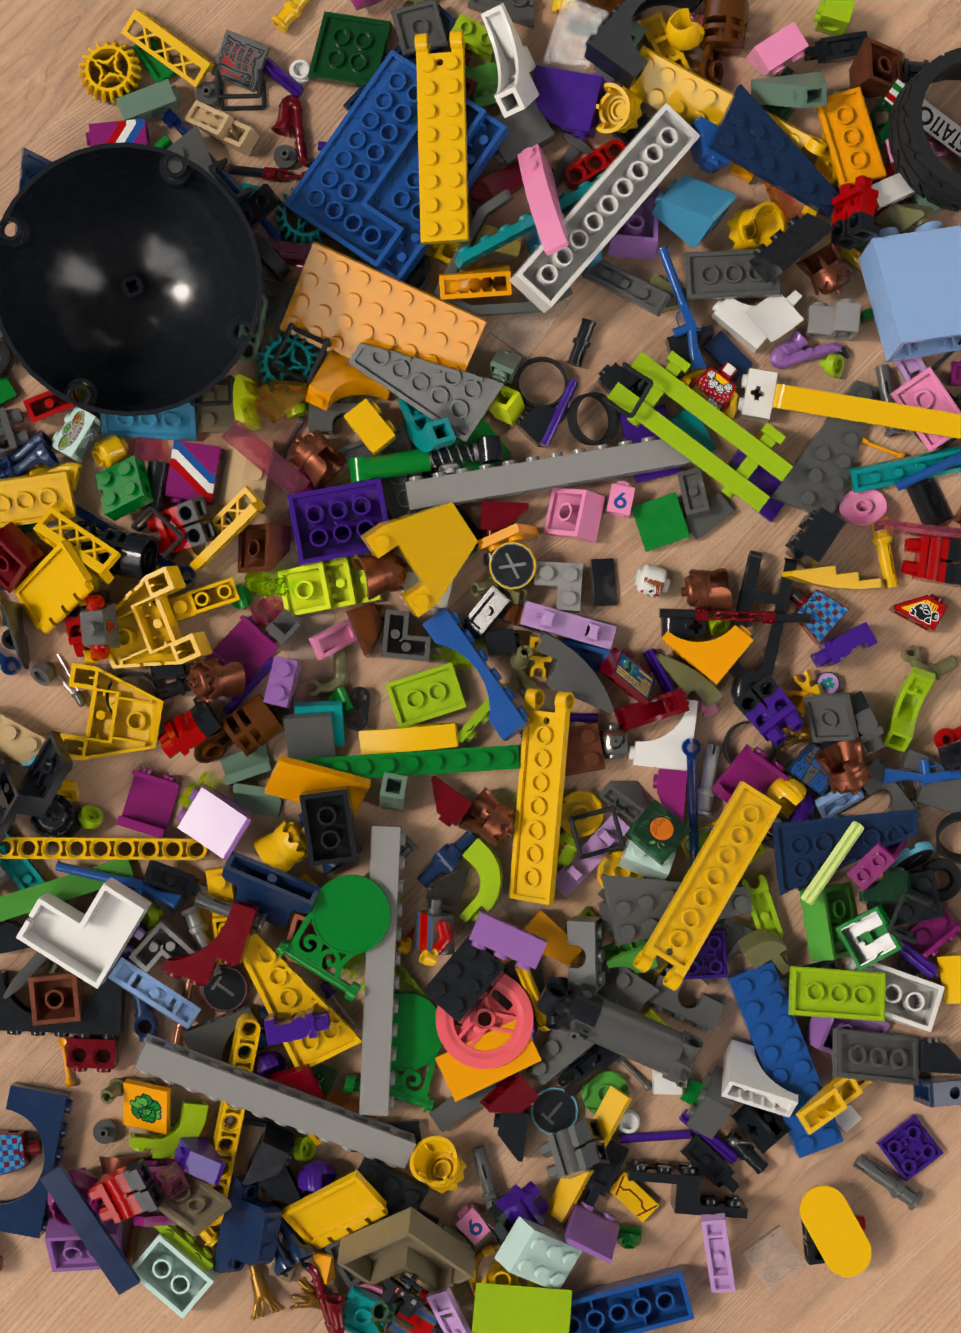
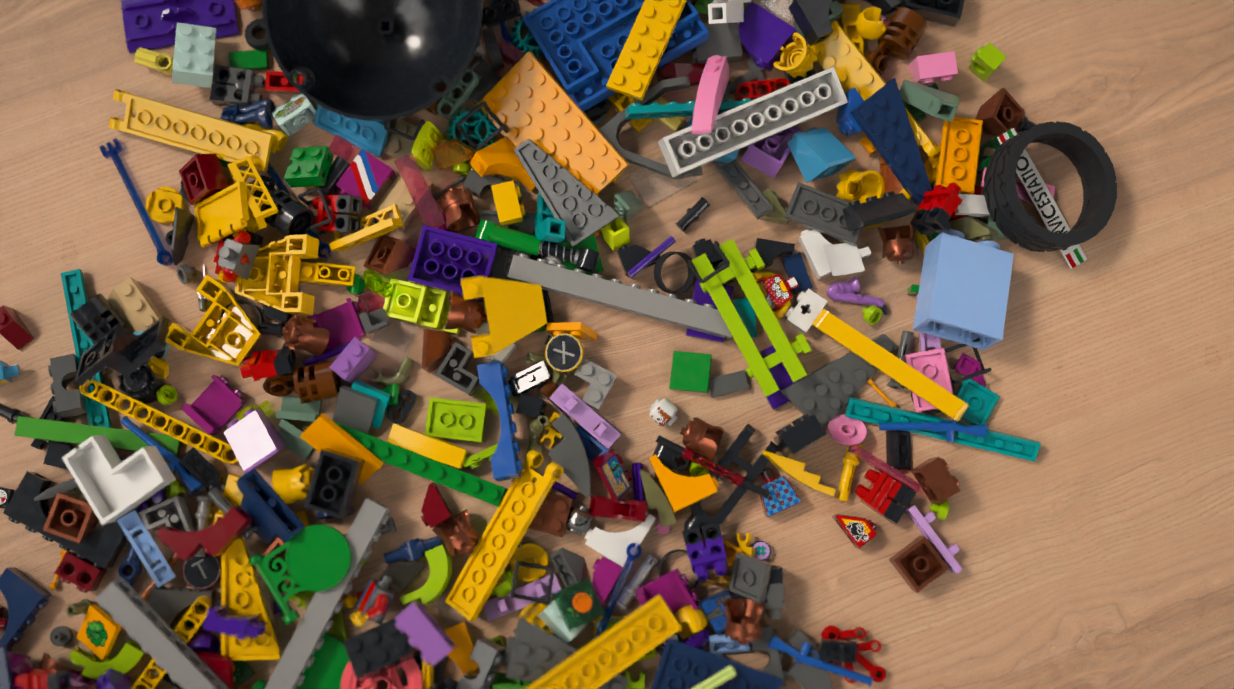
camera: 25 degrees right, 5 degrees down
yellow head [92,434,129,468] -> none
bright pink tile [308,619,358,660] -> none
sand green brick [380,772,408,812] -> none
light orange arch [439,262,512,300] -> none
dark red slope [480,501,529,536] -> none
black tyre [516,357,568,408] -> none
bright pink slope [543,488,605,542] -> none
black slope [590,558,617,607] -> none
bright pink brick [605,481,635,518] -> none
blue piece [657,246,707,370] -> none
dark grey plate [677,468,710,519] -> none
black hinge [804,31,868,64] -> none
light grey brick [804,299,861,341] -> none
dark purple hips [810,622,878,668] -> none
lime arch [883,666,936,752] -> none
olive piece [901,645,958,680] -> none

